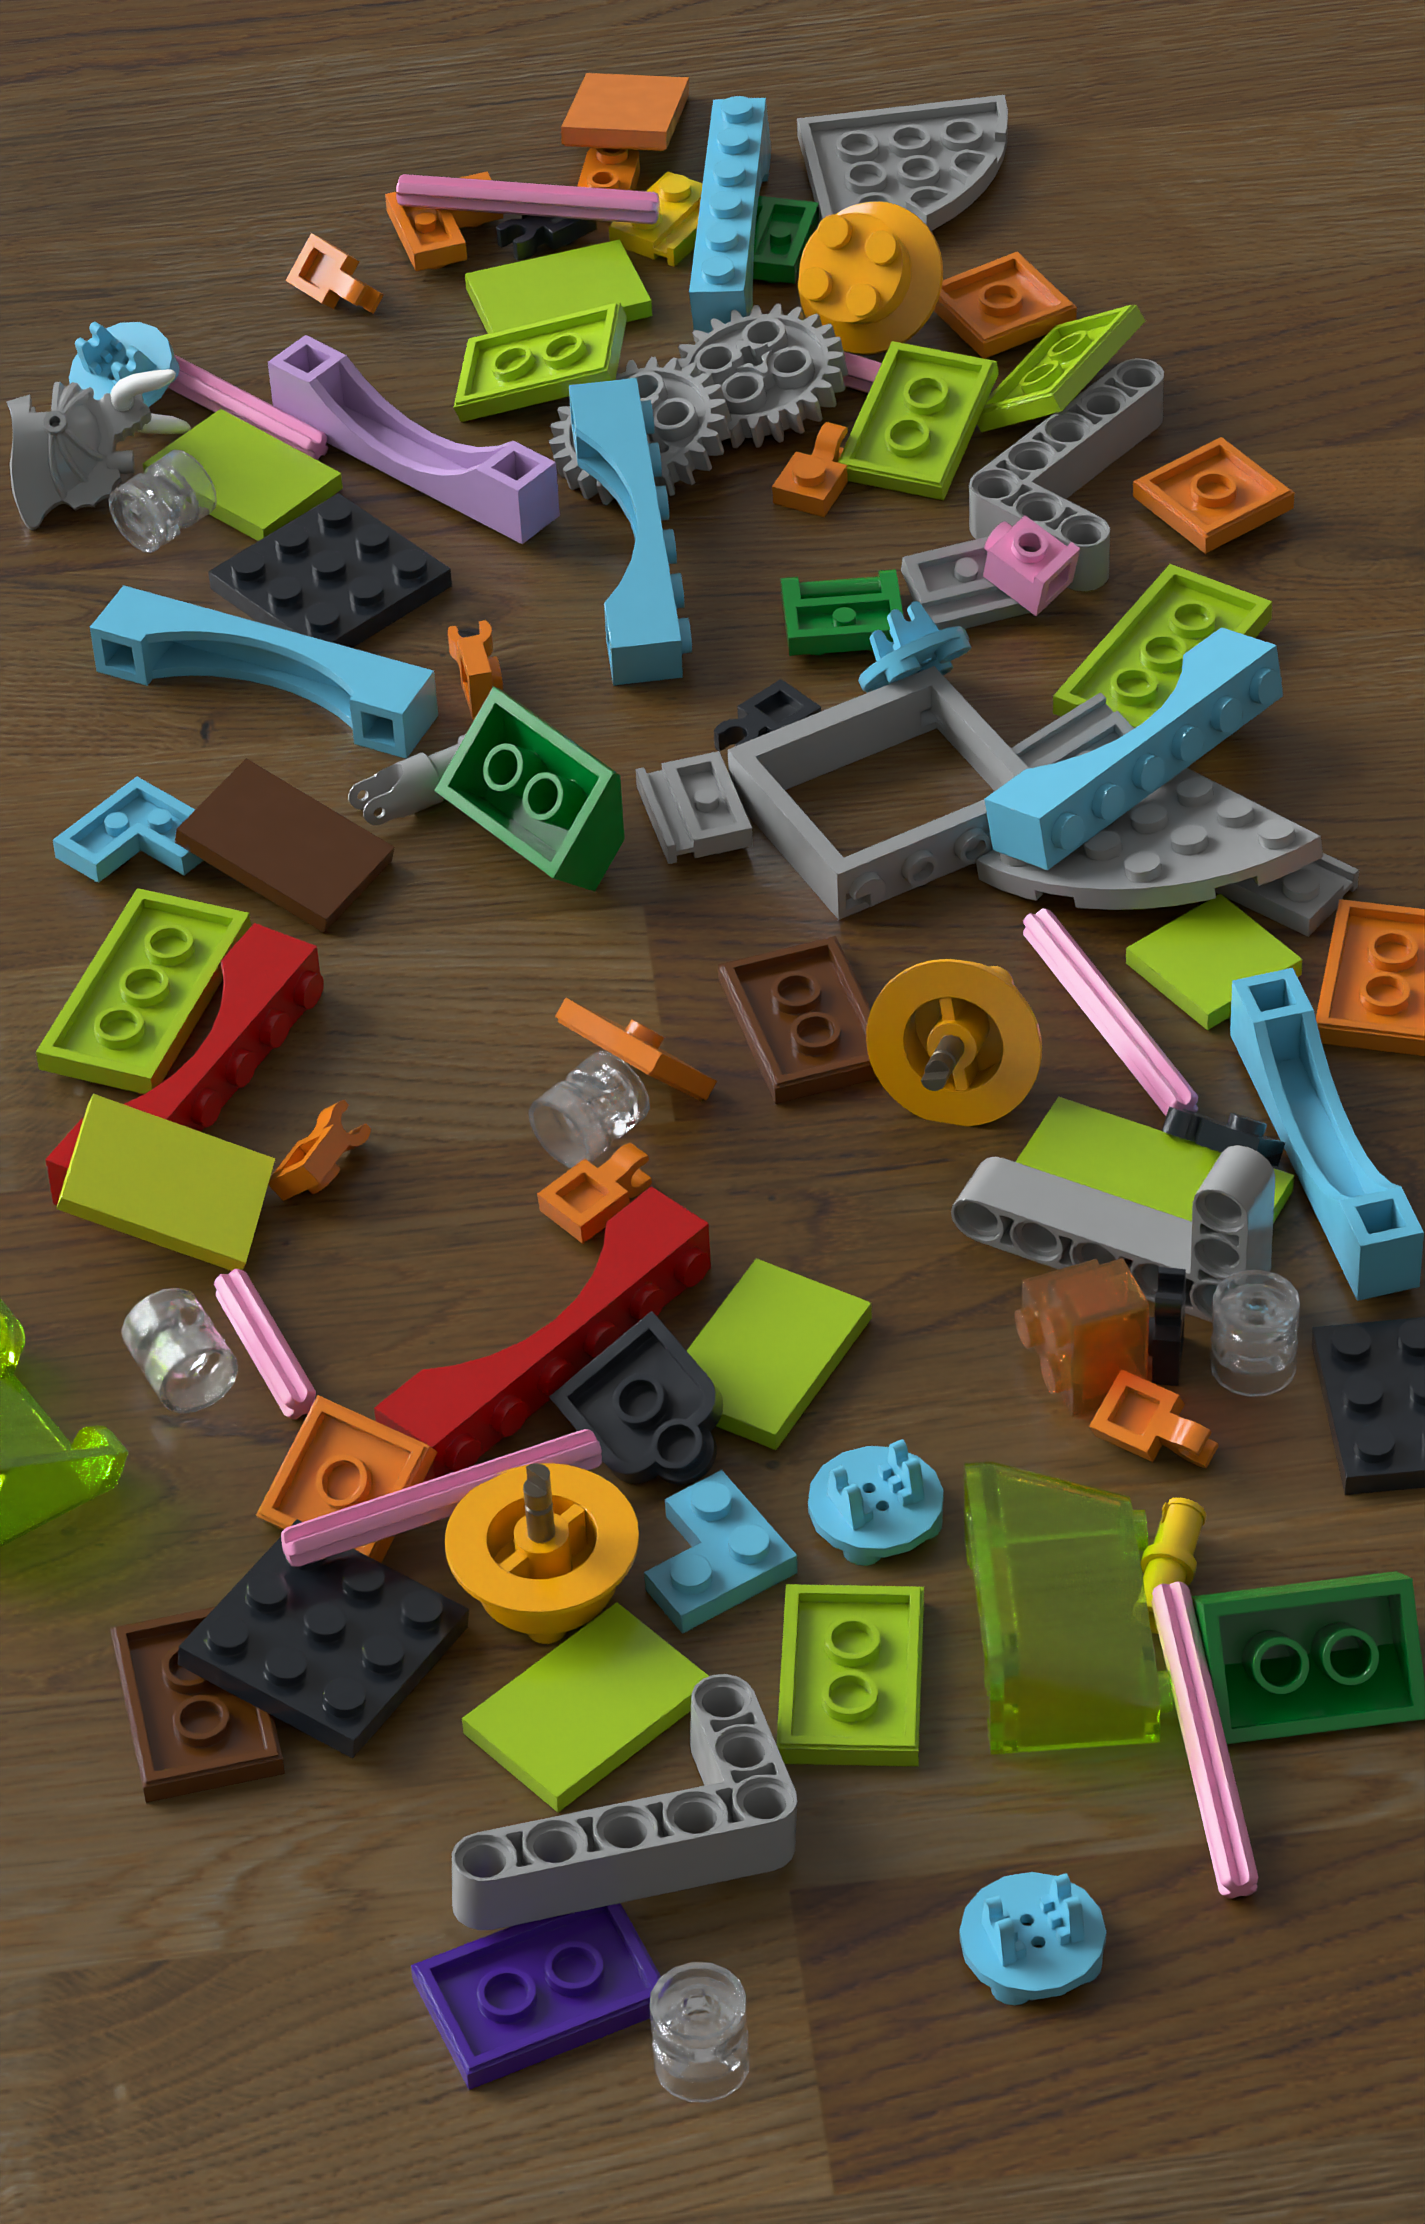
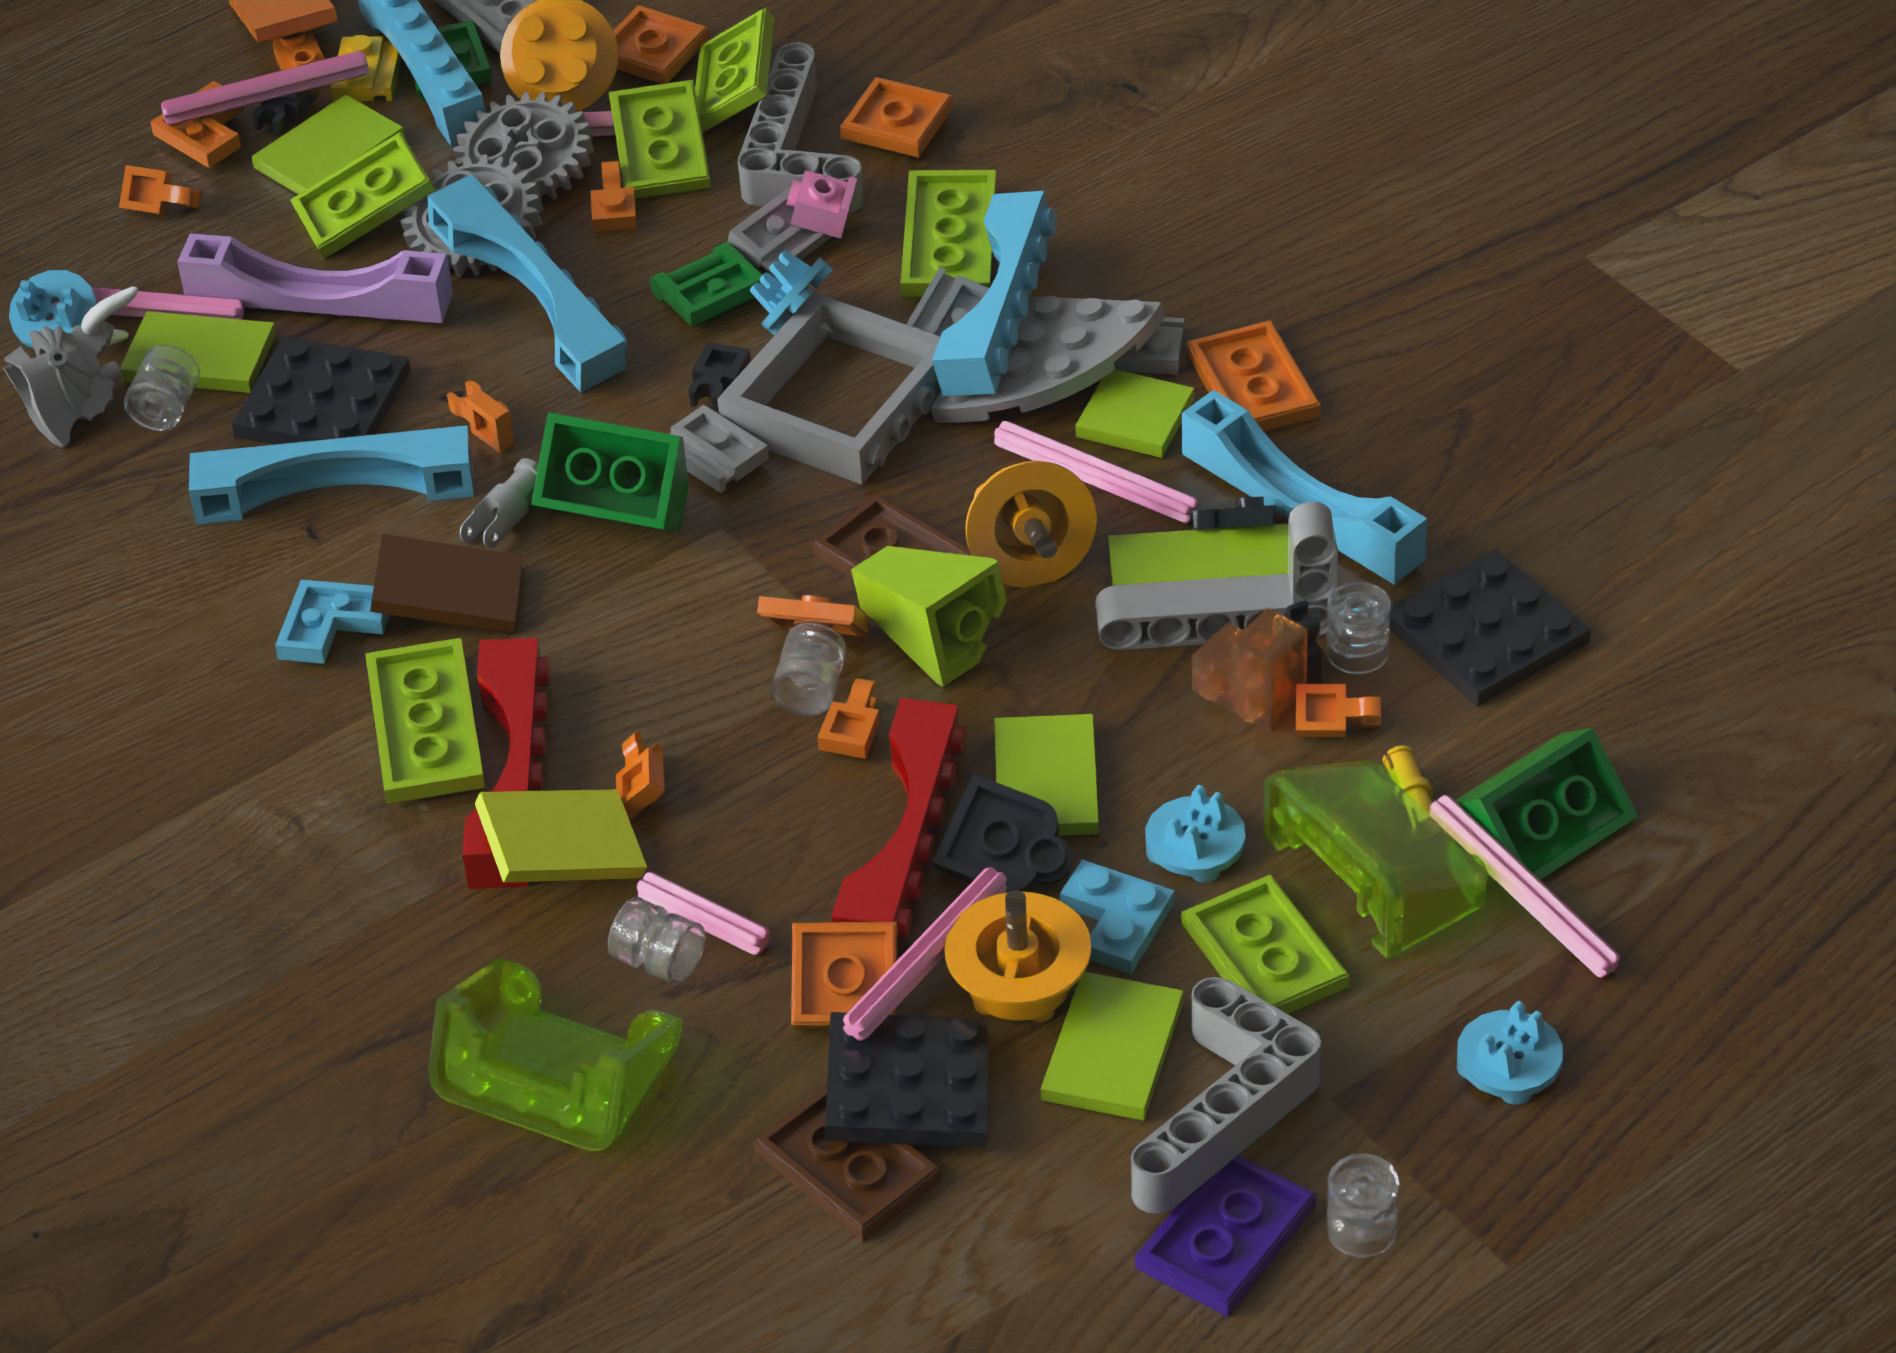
camera: 30 degrees left, 0 degrees up
none -> lime slope [851,546,1007,687]

